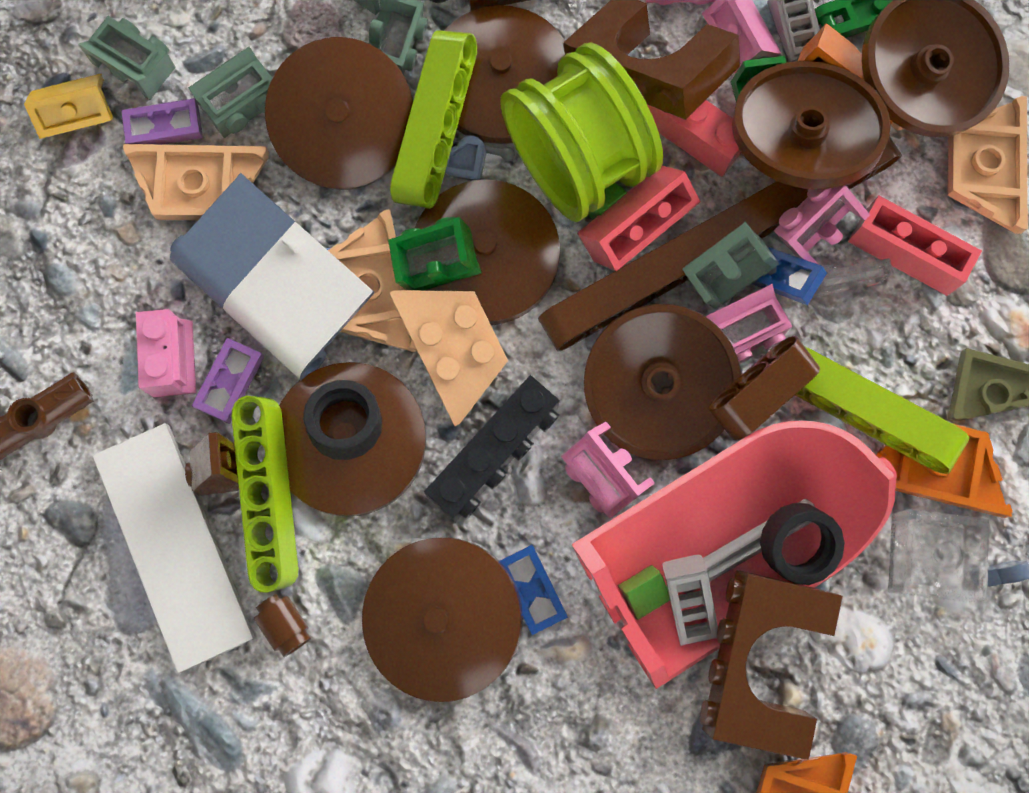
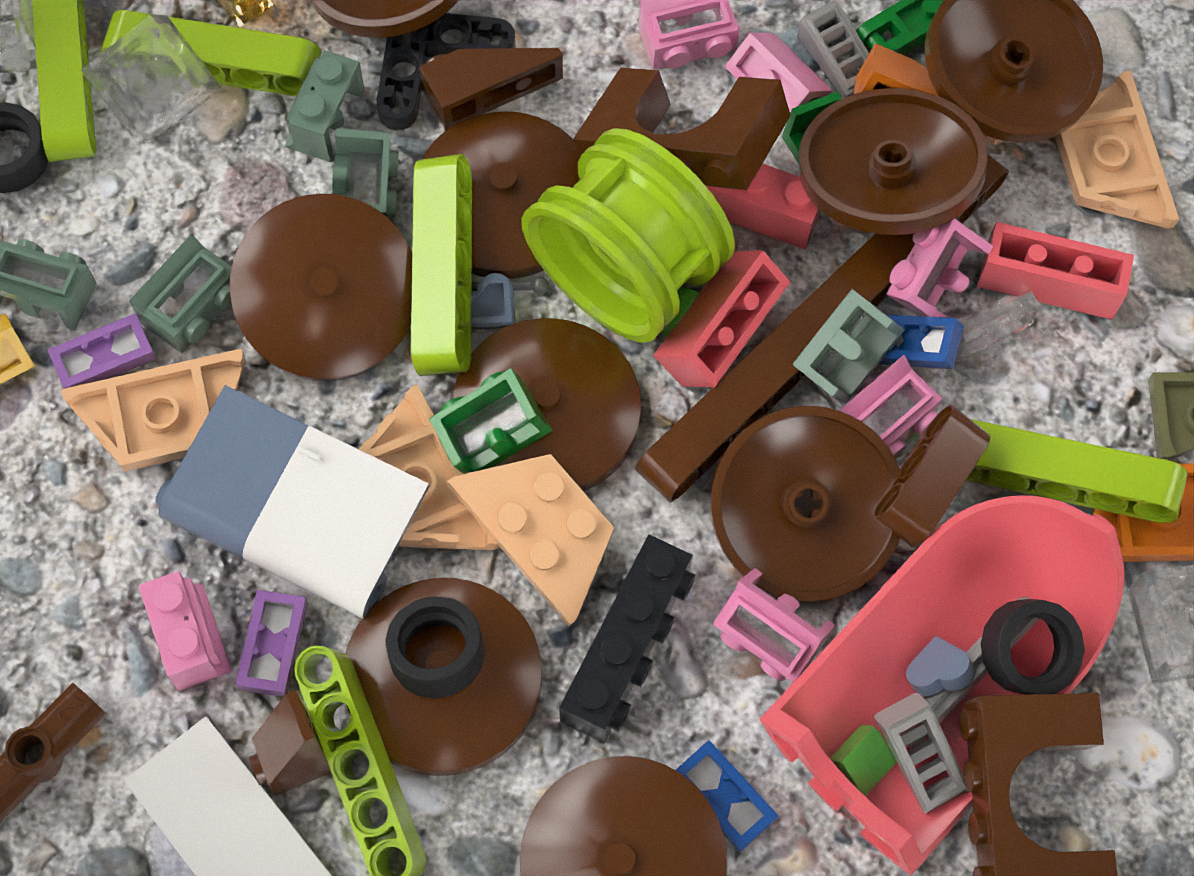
camera: 15 degrees left, 10 degrees down
none -> sand blue tile [906,636,975,697]

